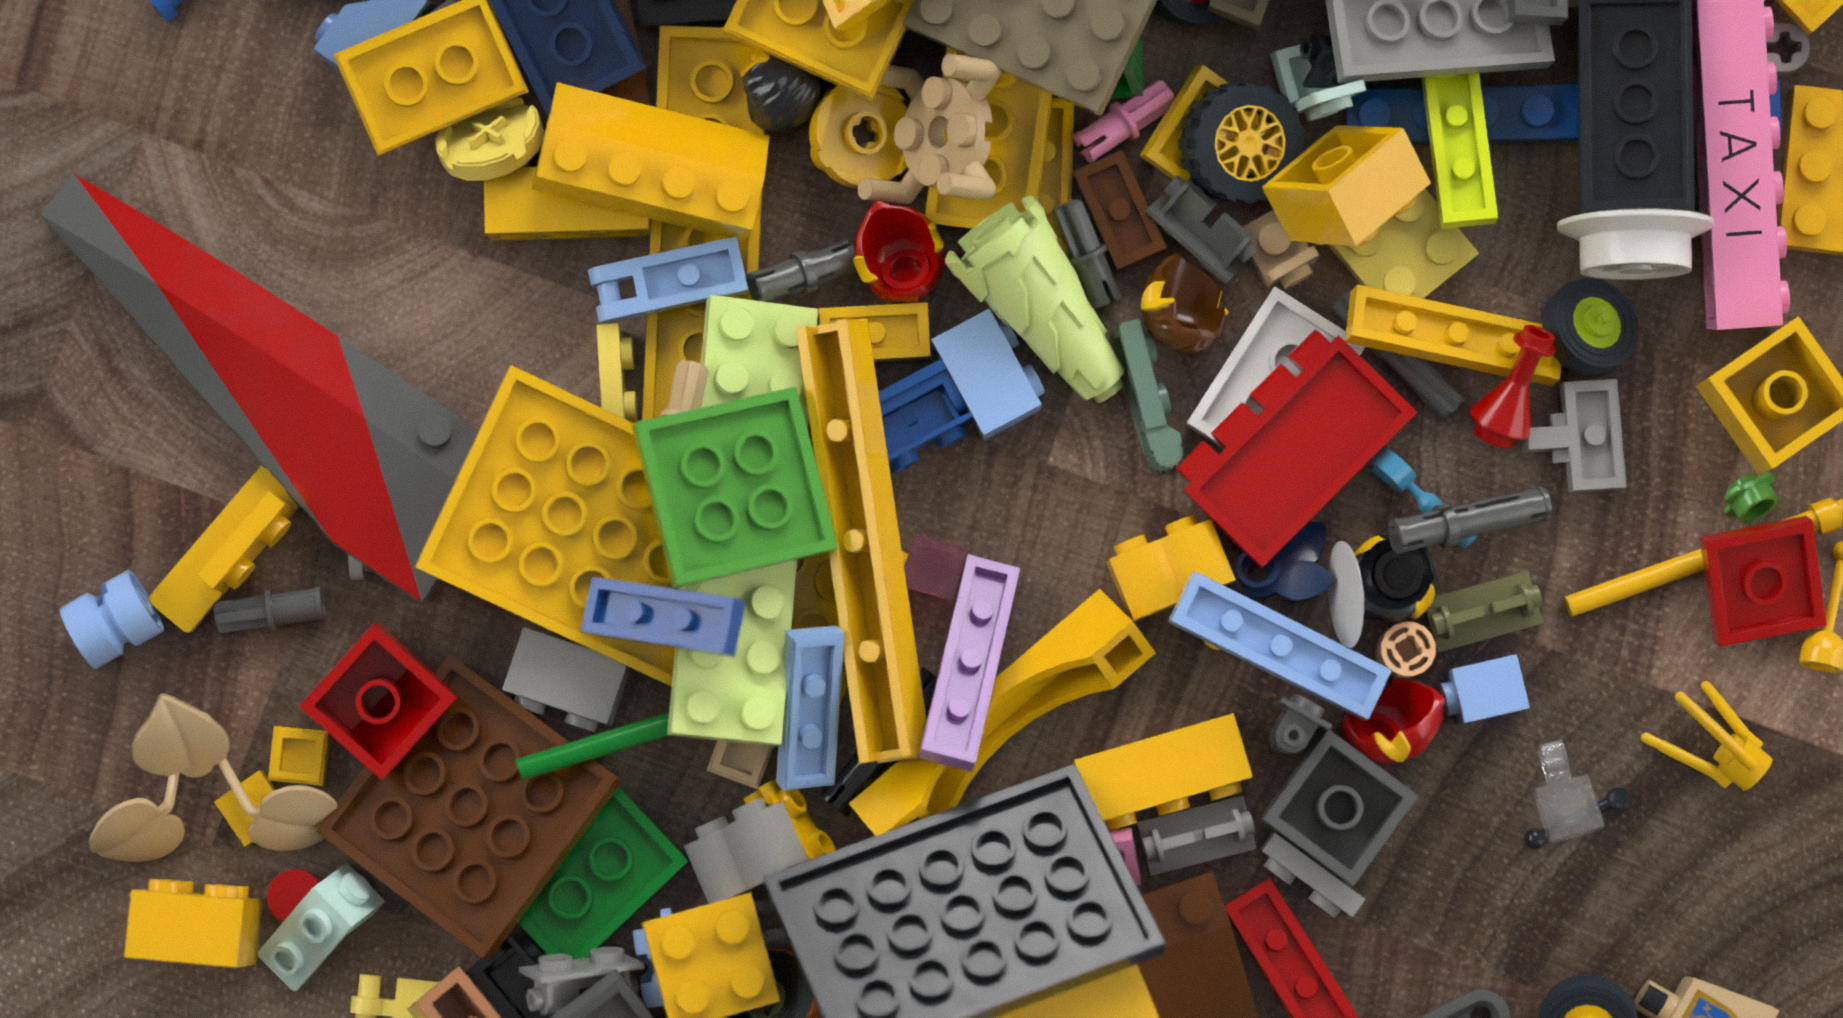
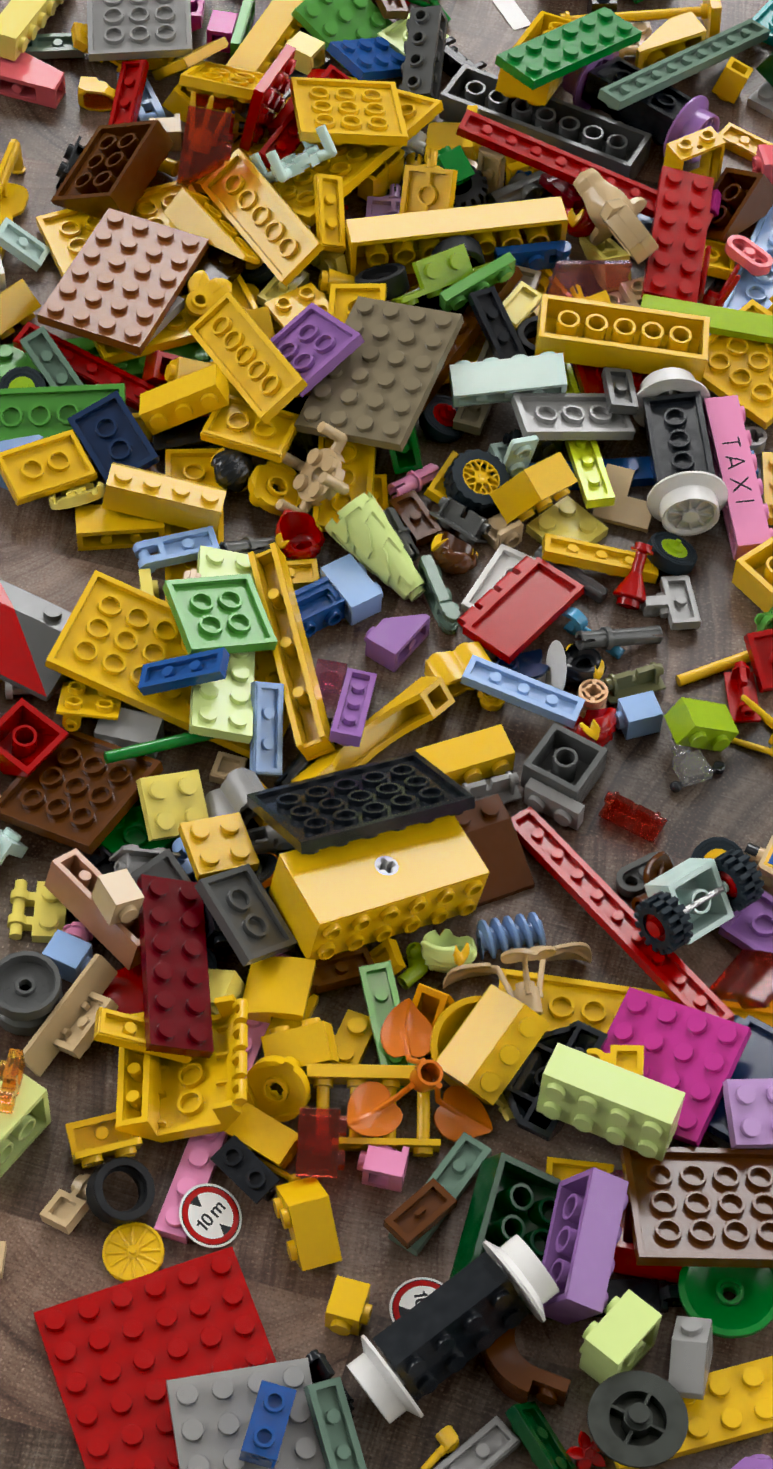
camera: 10 degrees left, 30 degrees down
dark grey hinge [1268,694,1332,755] -> none
none -> yellow hinge [56,681,122,732]
none -> light yellow plate [136,769,209,842]
none -> medium lavender slope [364,614,430,672]
none -> tan tile [592,463,652,533]
none -> clear red hinge [598,791,668,843]
none -> lime brick [664,697,739,752]
none -> red hinge [723,661,761,723]

